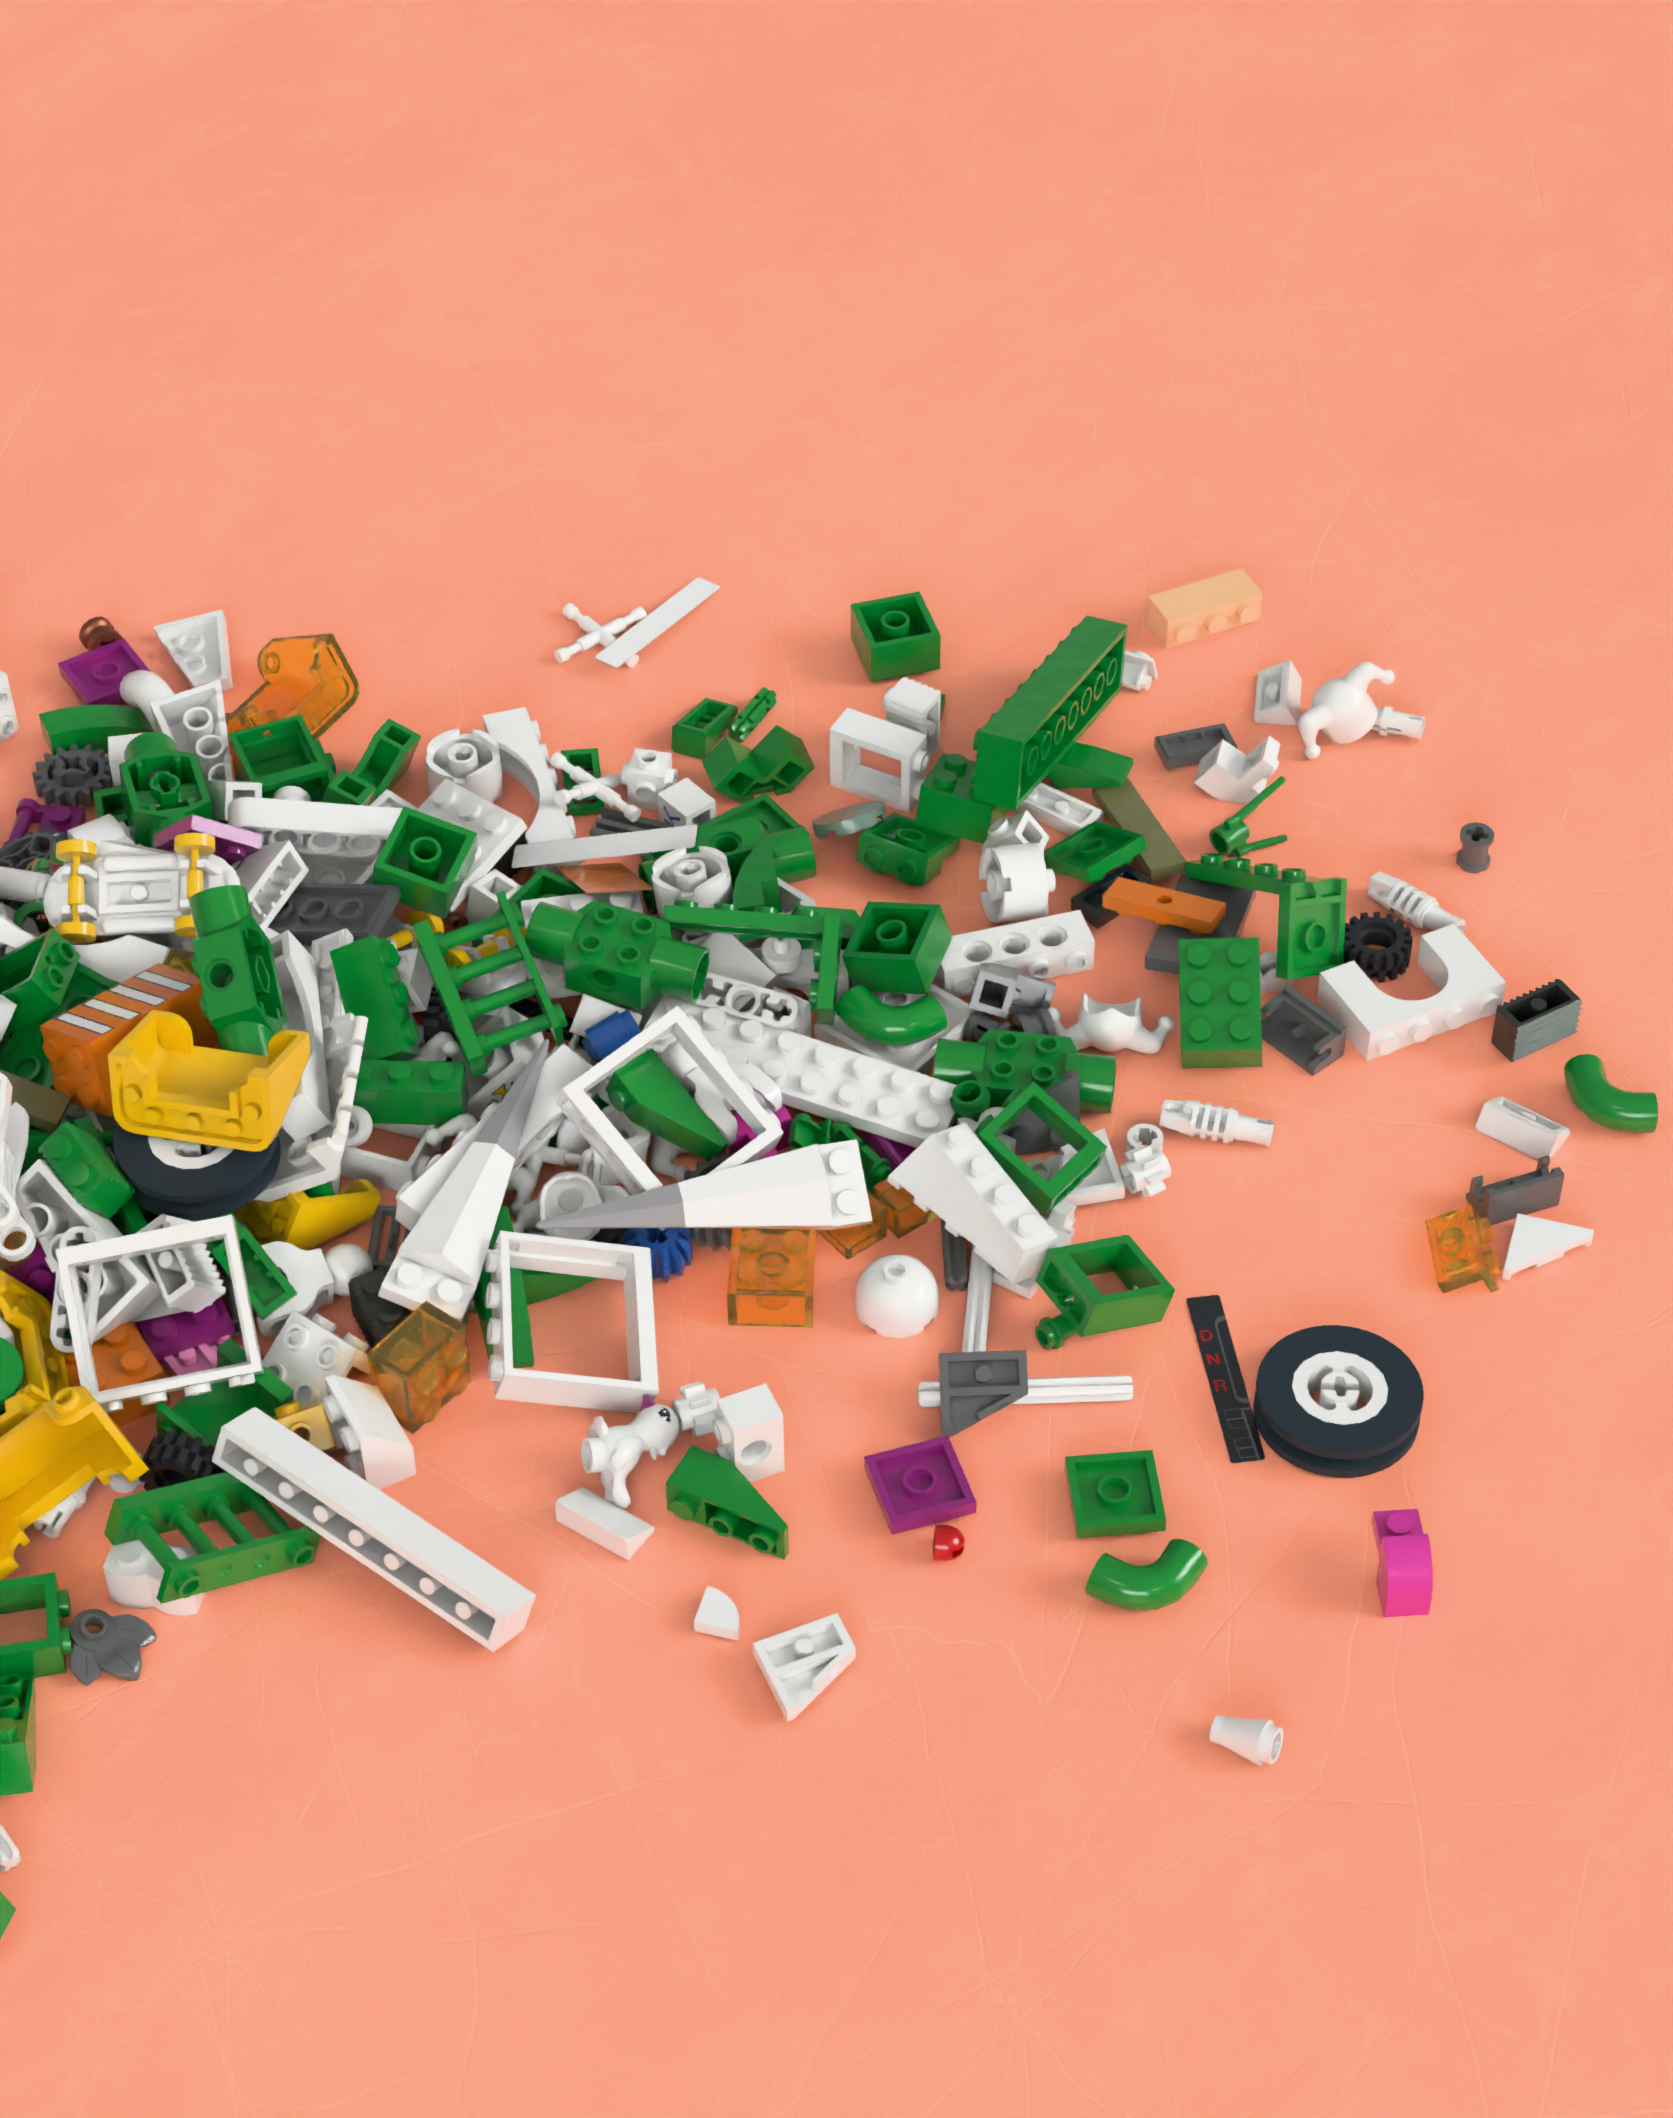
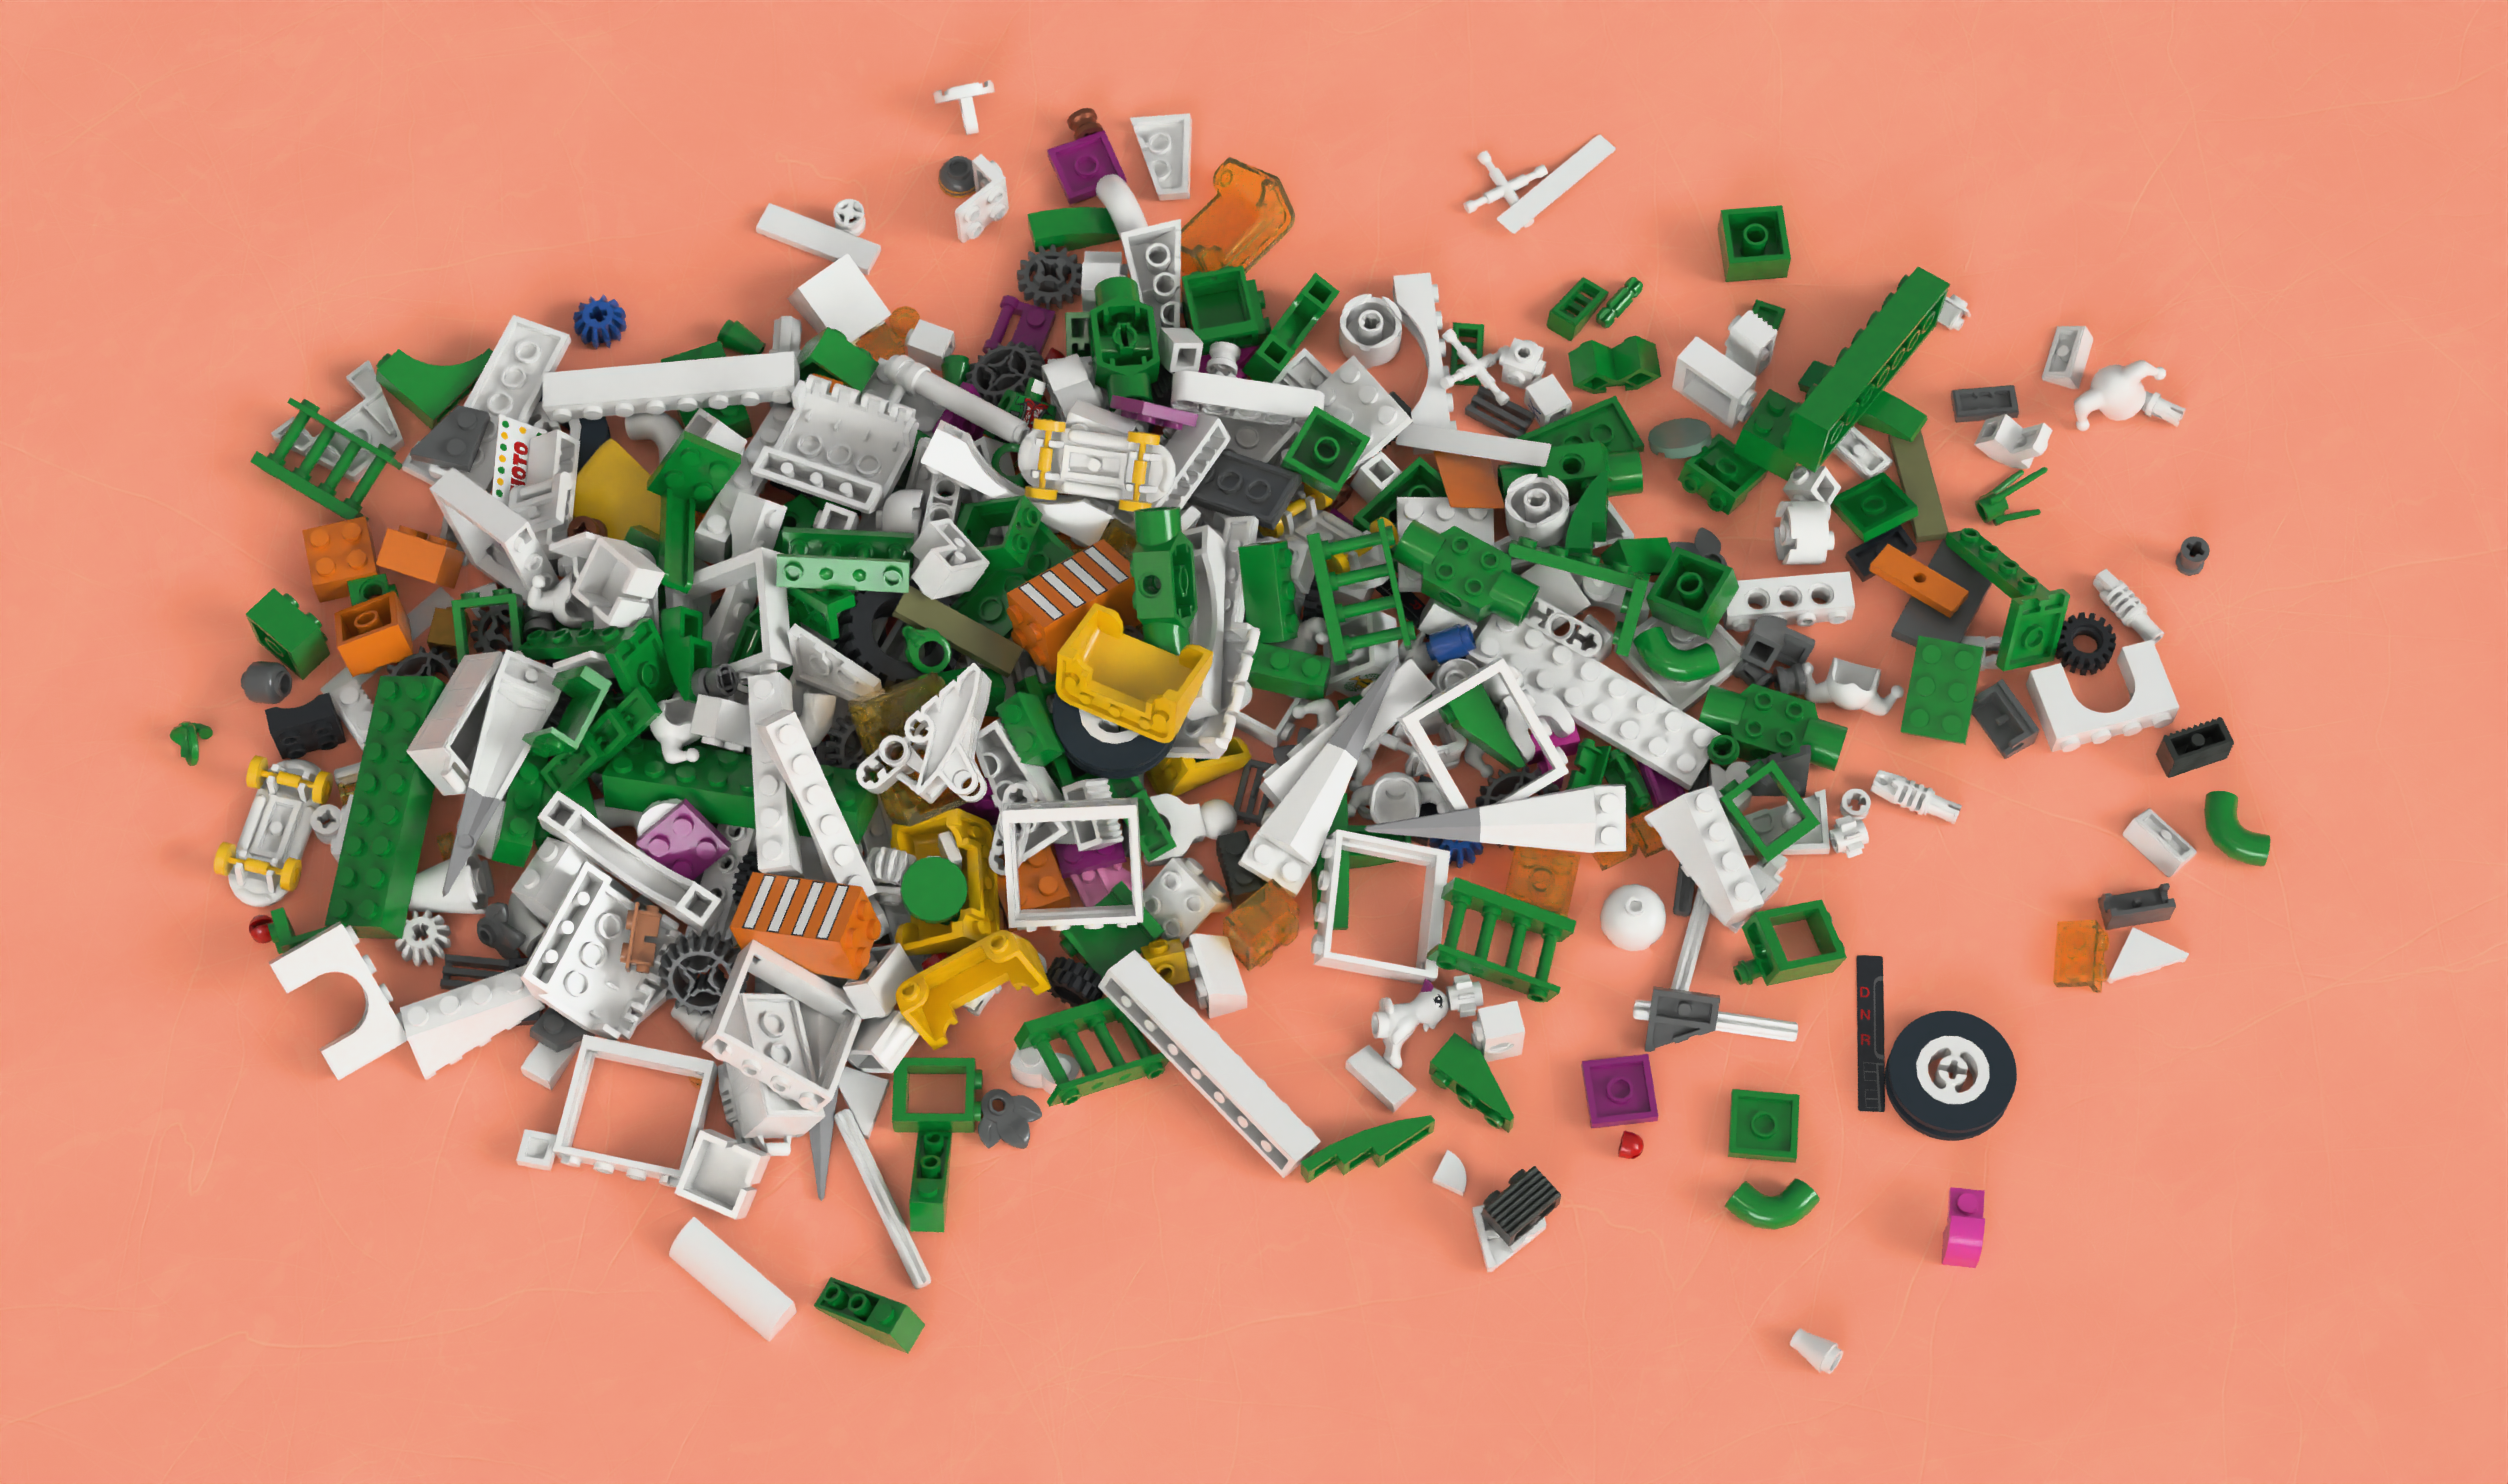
camera: 10 degrees right, 20 degrees up
light nougat brick [1146,568,1263,649] -> none
none -> green slope [1300,1115,1435,1183]
none -> green fence [1426,877,1576,1003]
none -> pearl dark grey brick [1482,1166,1561,1246]

